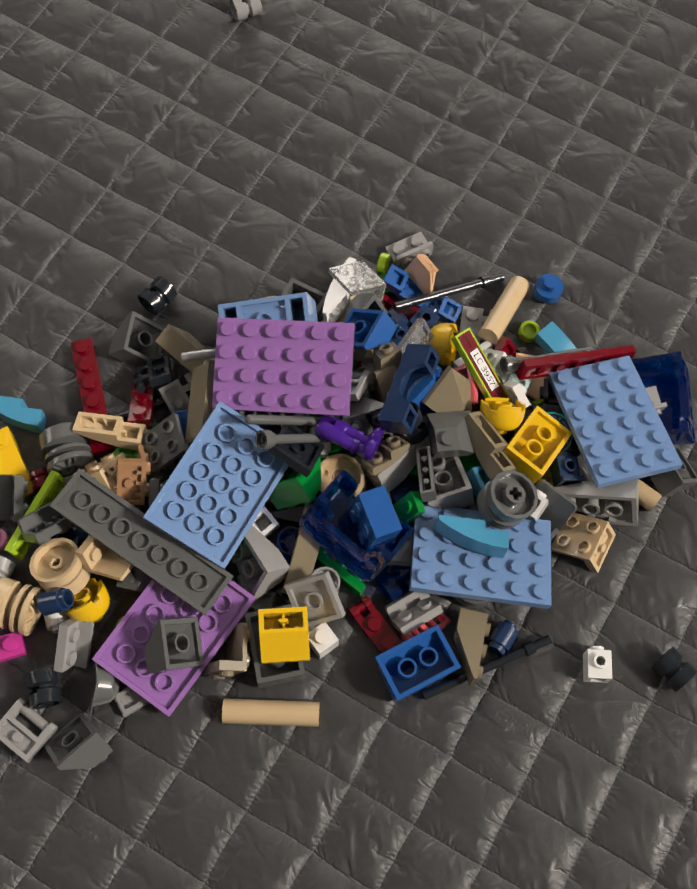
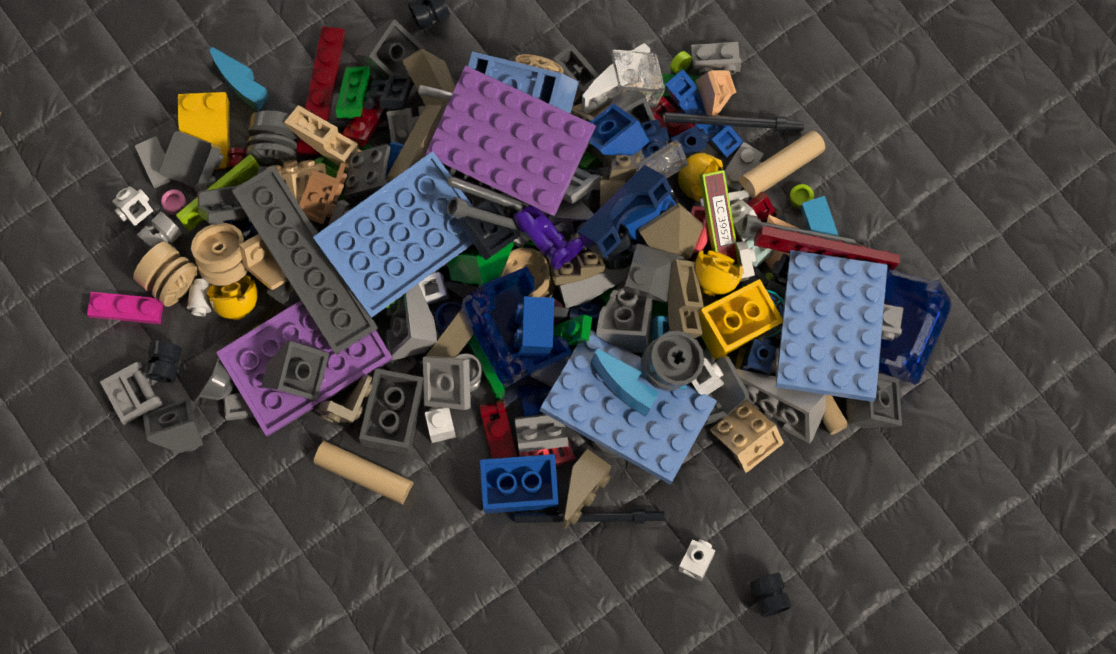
camera: 30 degrees right, 5 degrees up
dark blue brick [36,588,74,616] -> none
light grey bracket [53,618,94,673] -> none
yellow slope [258,606,310,664] -> none
dark grey piece [416,446,437,502] -> none
dark blue brick [487,620,519,656] -> none
blue piece [533,274,563,303] -> none
none -> green plate [336,66,370,118]

